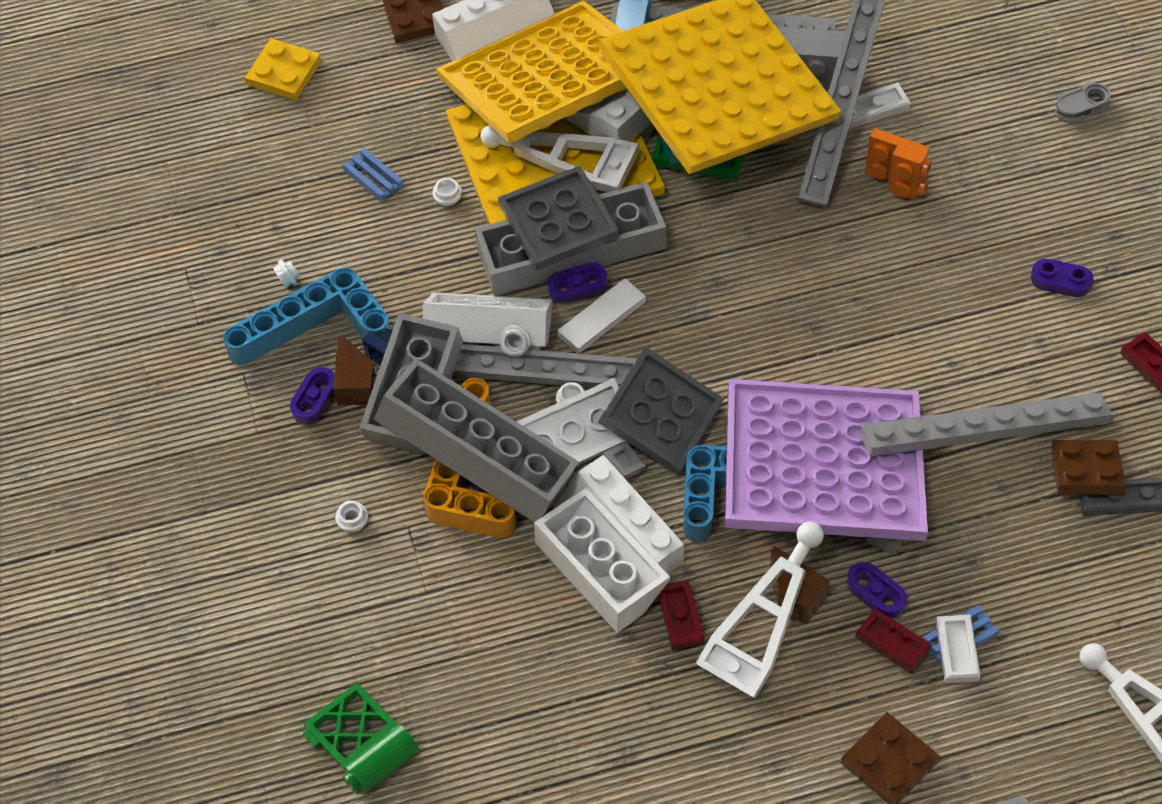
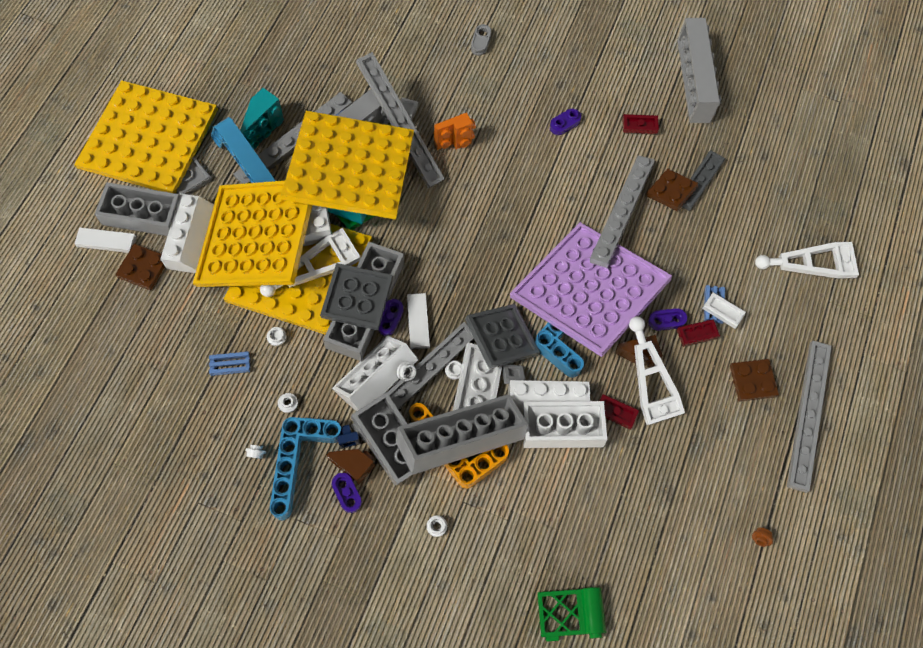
camera: 60 degrees left, 10 degrees up
yellow plate [245,38,322,101] -> none
none -> white plate [278,393,298,413]

